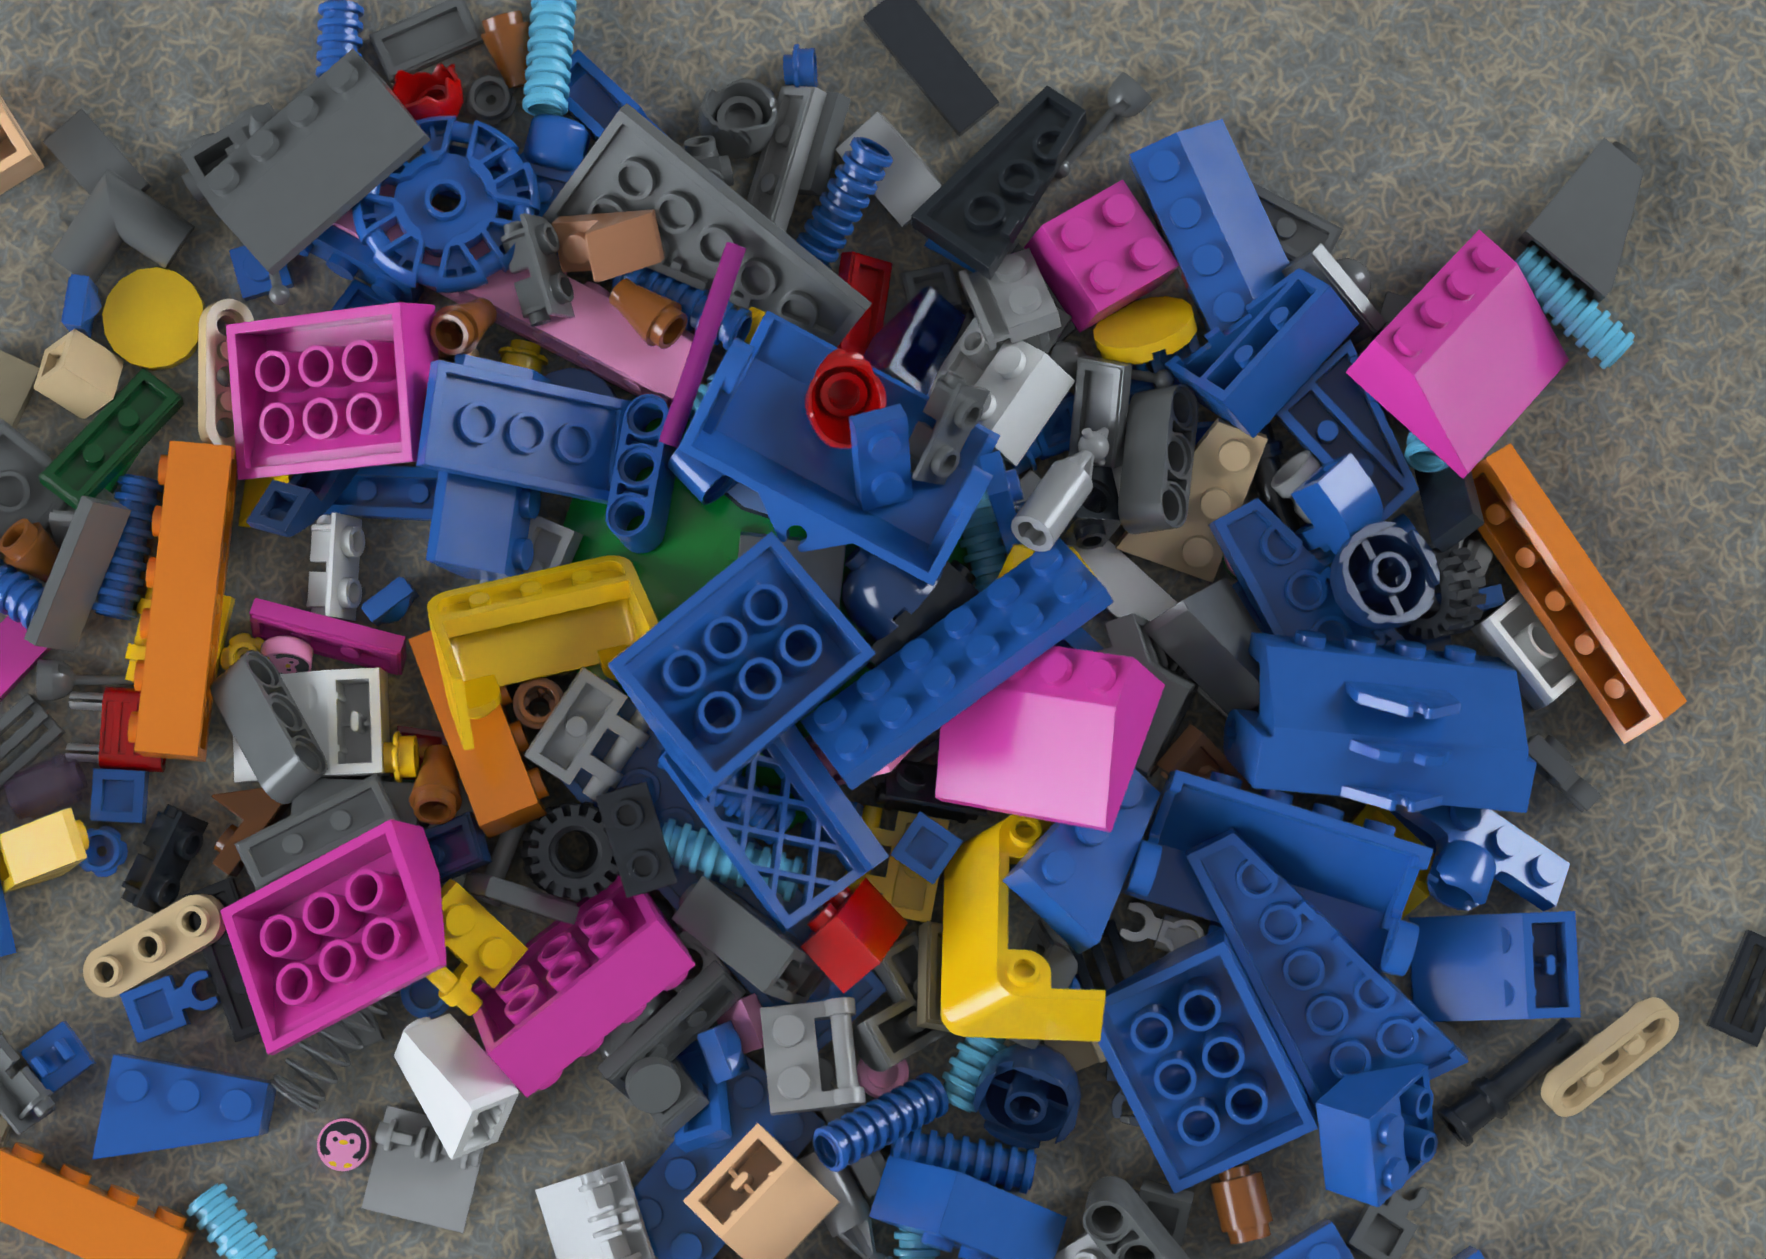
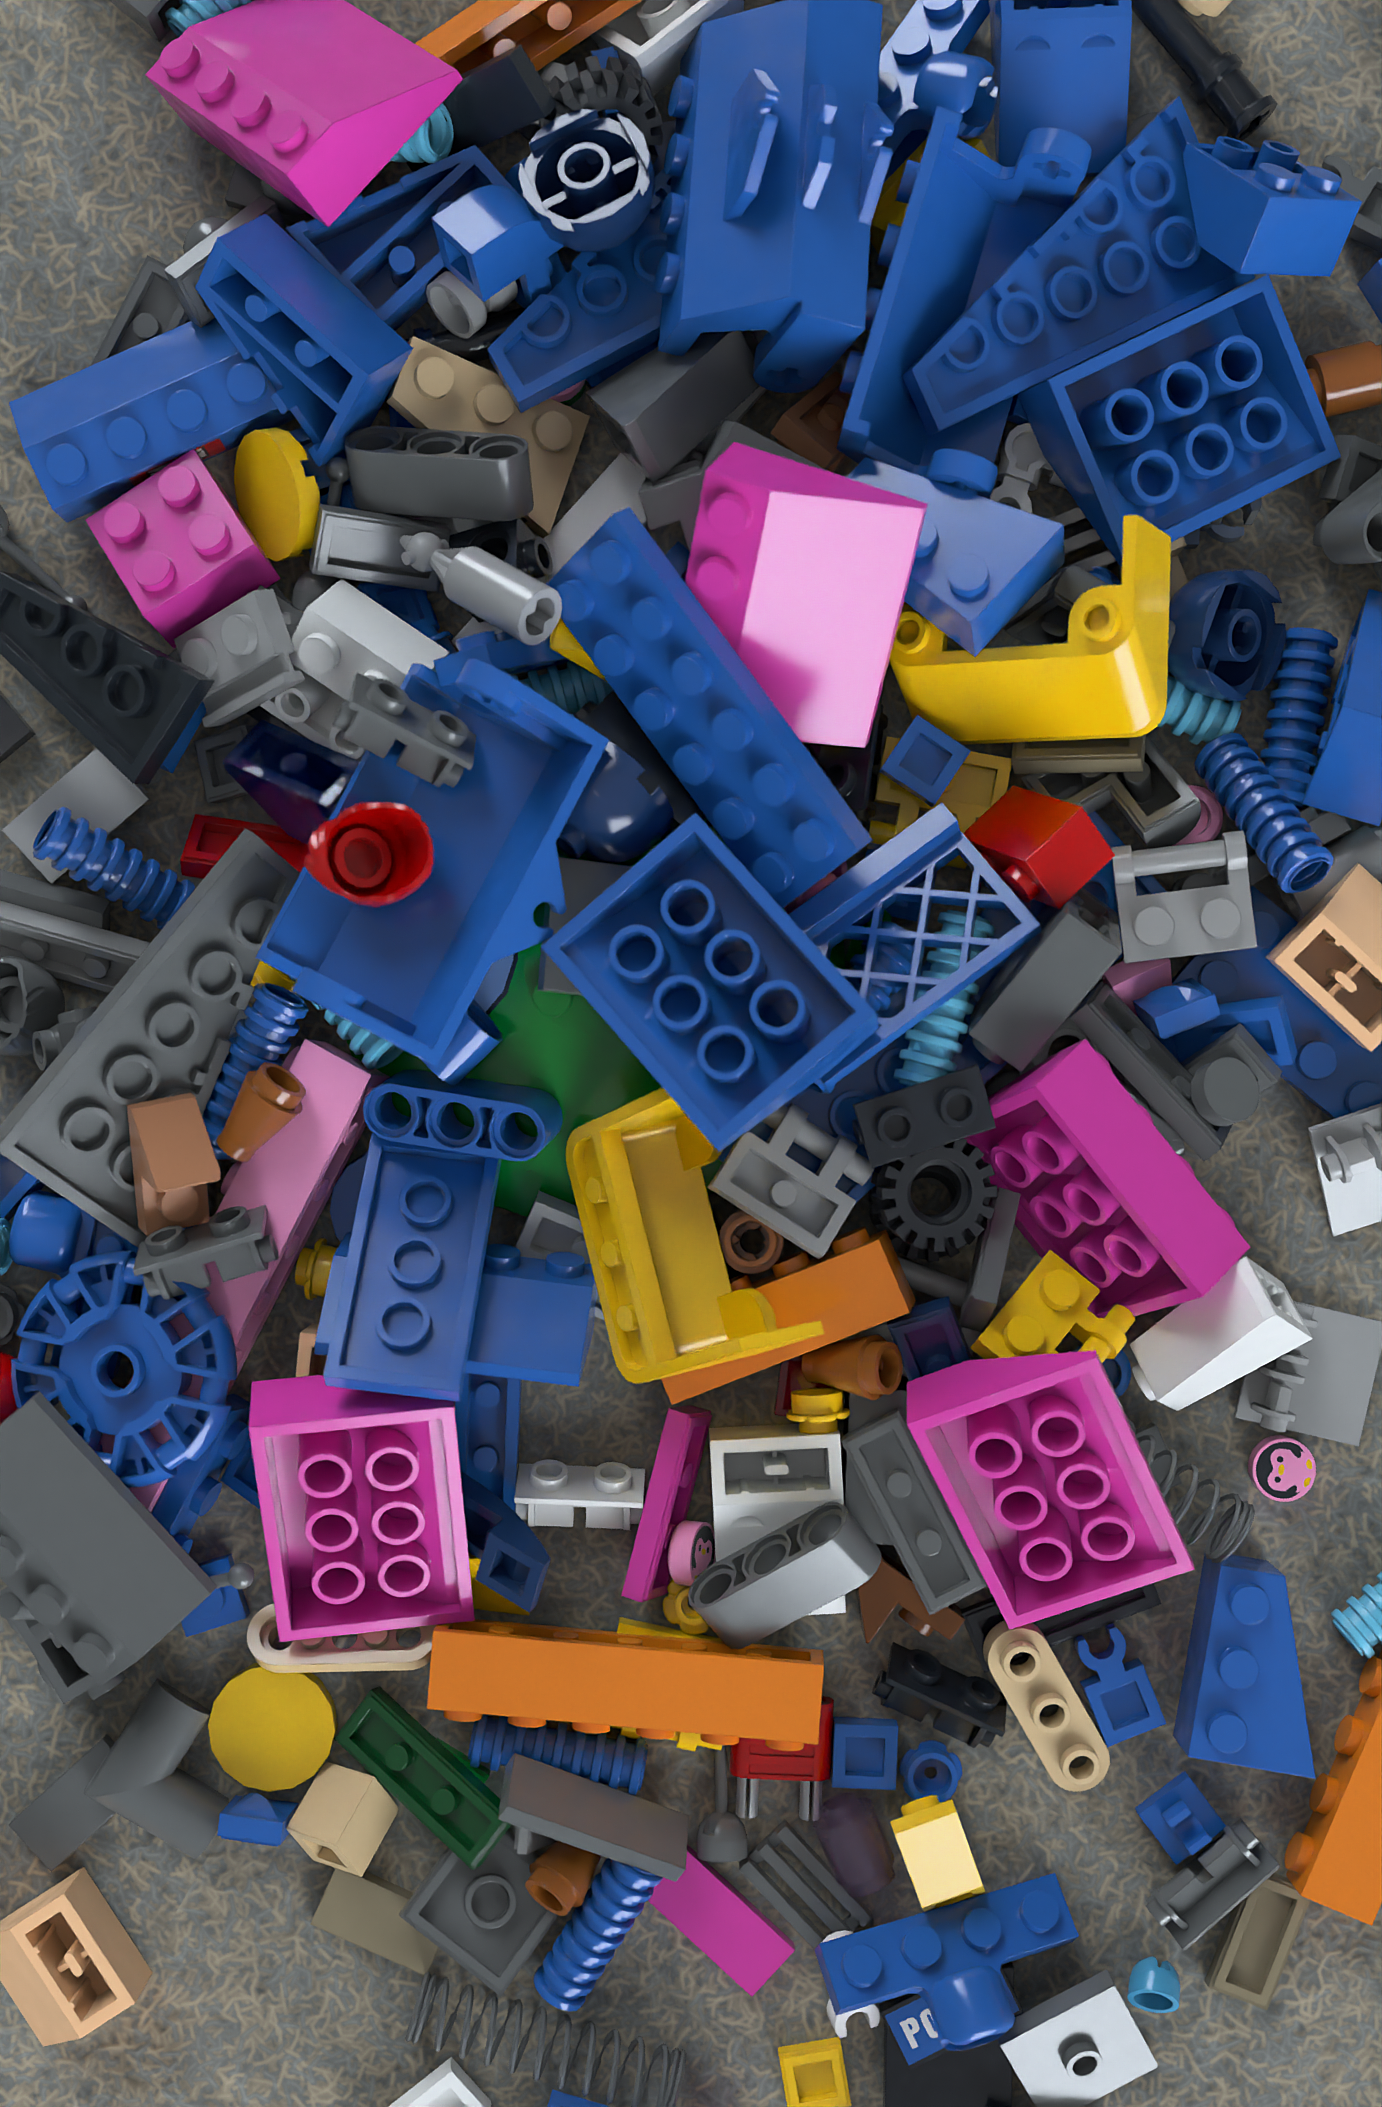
camera: 90 degrees left, 5 degrees up
blue tile [361,576,419,627] -> none
dark orange cone [431,298,497,355] -> none
magenta bar [658,242,746,448] -> none
blue plate [849,404,913,512] -> none

